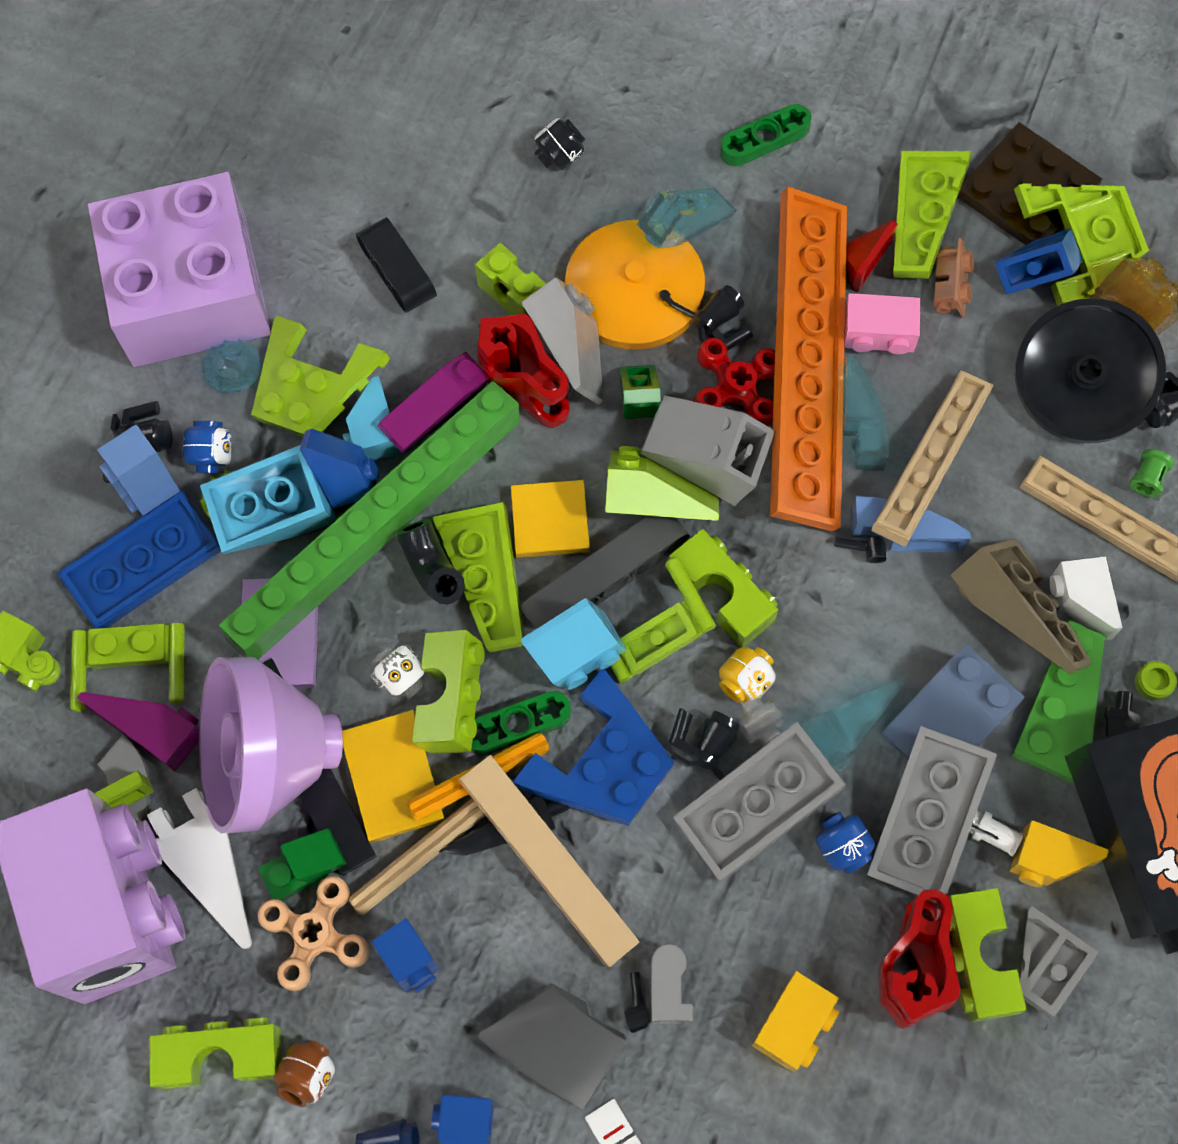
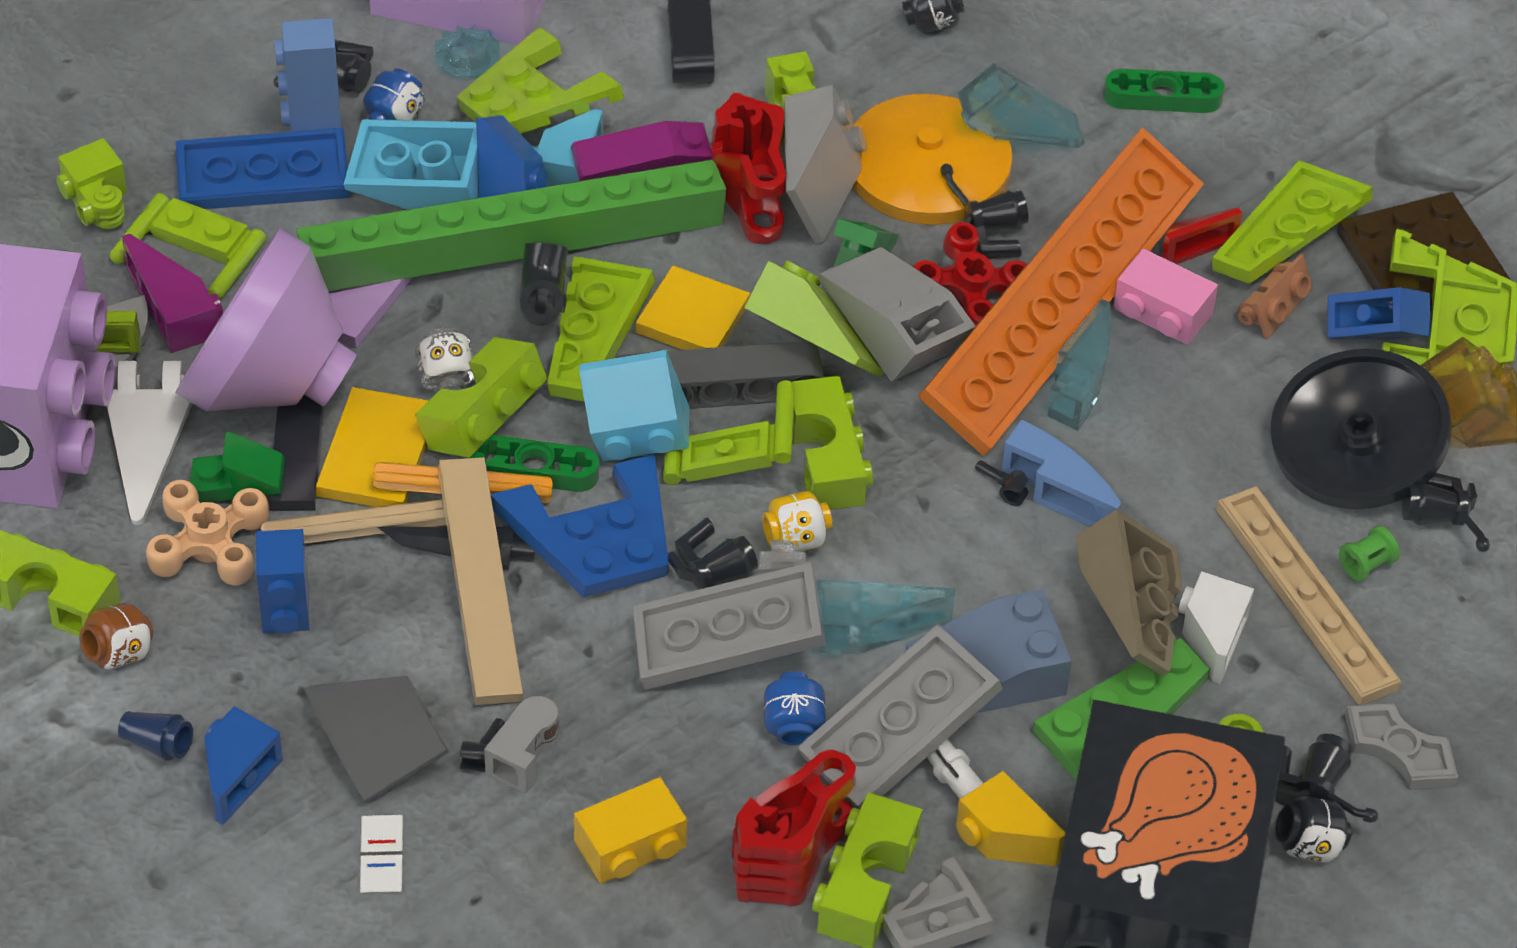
camera: 25 degrees right, 20 degrees down
tan tile [872,370,993,547] -> none

